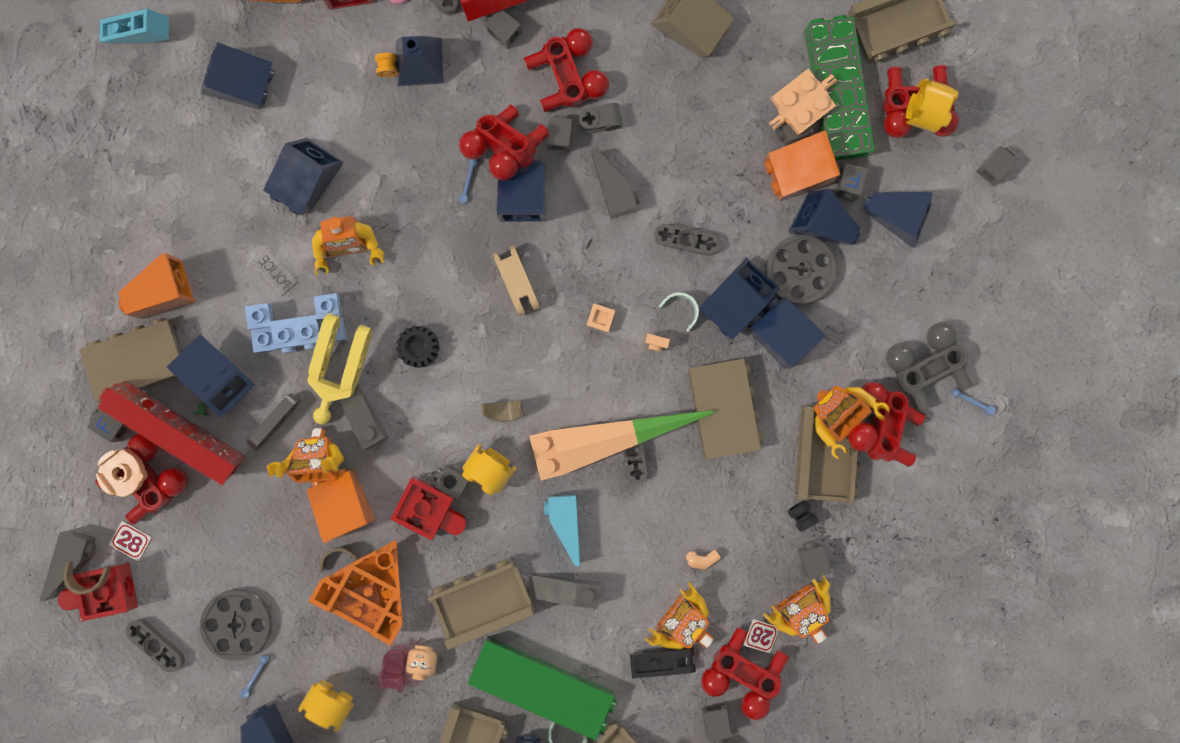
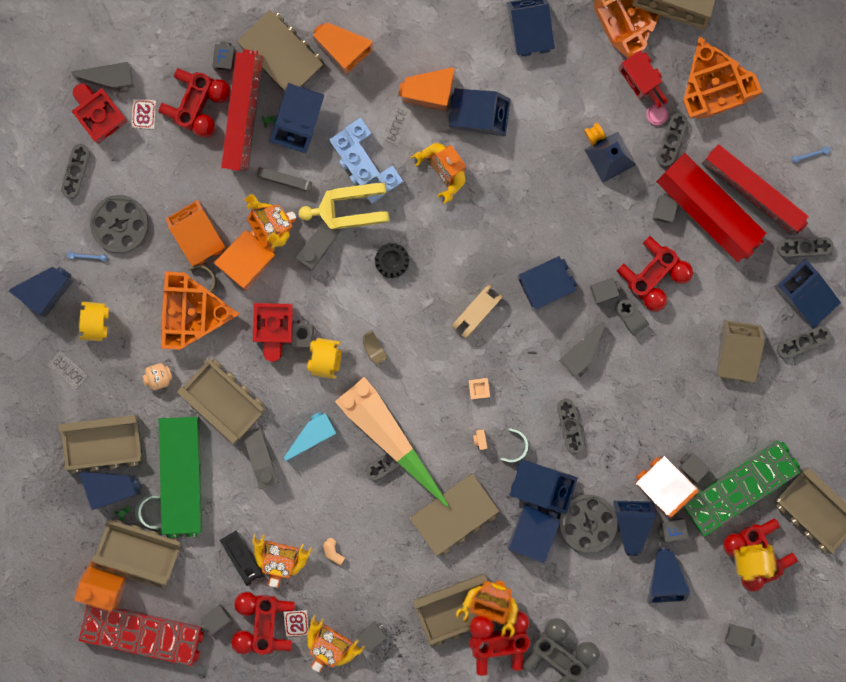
camera: 60 degrees right, 0 degrees up
dark tan helmet [63,561,110,594] -> none
light nougat plate [97,449,147,497] -> none
clear pink piece [378,645,407,693] -> none
red piece [459,104,550,181] -> none
medium blue hinge [459,159,478,204] -> none
light nougat plate [769,68,837,135] -> none
black wheel [787,500,819,532] -> none
none -> orange slope [165,200,225,267]
none -> orange slope [398,68,455,111]

